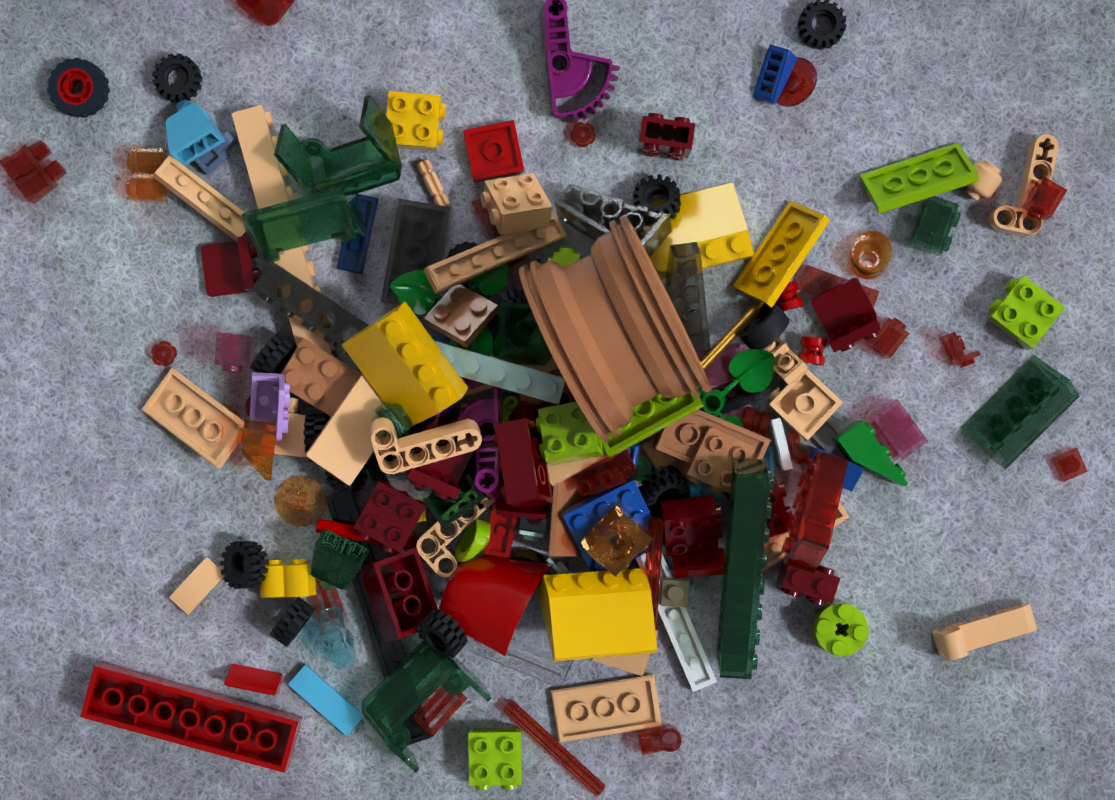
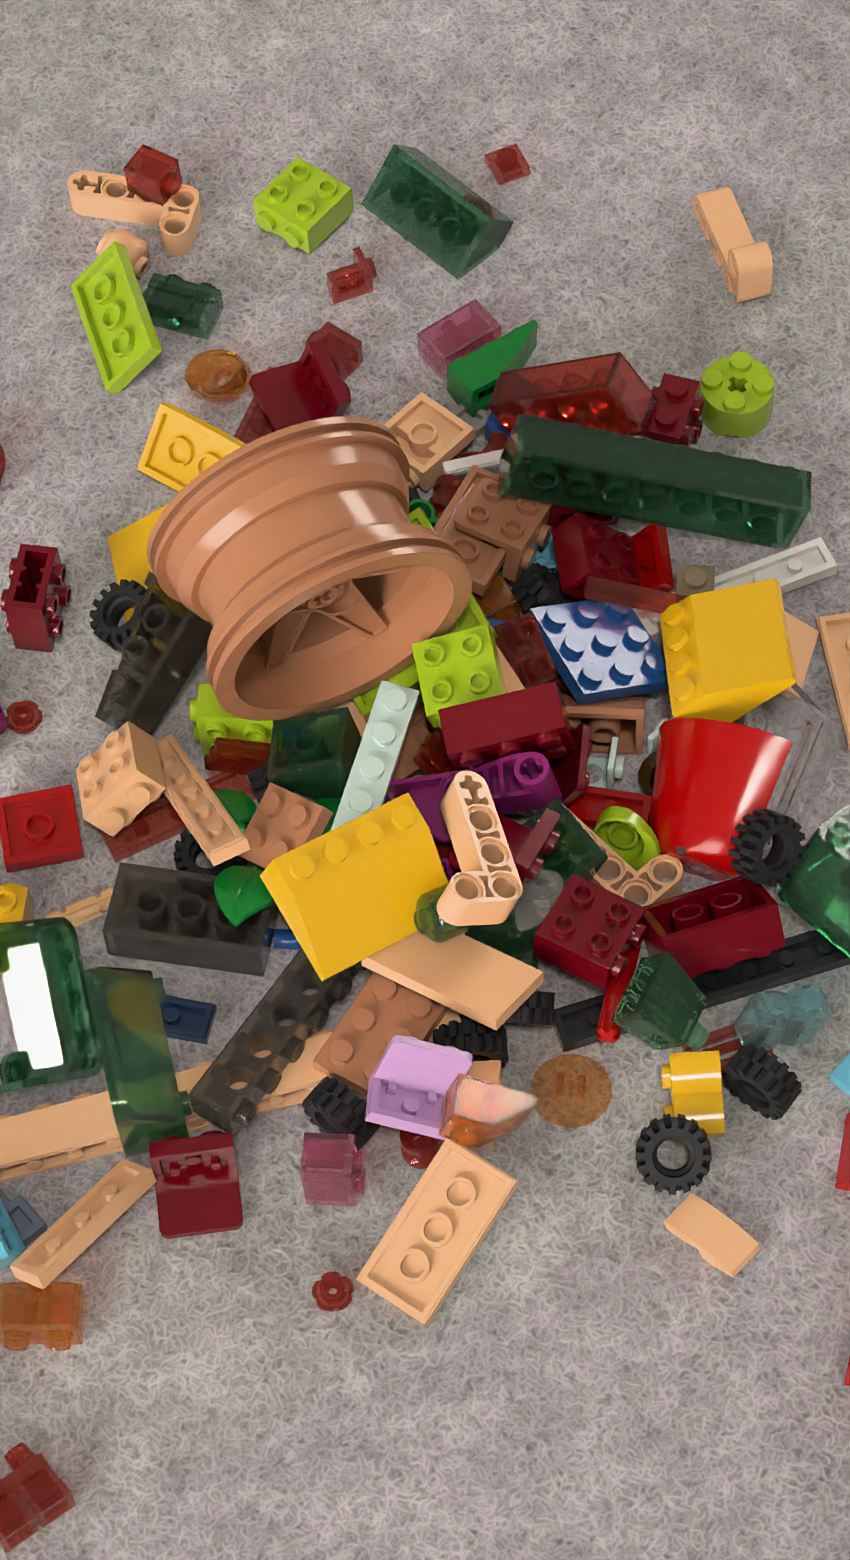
camera: 85 degrees left, 30 degrees down
clear orange brick [580,503,652,577] -> none

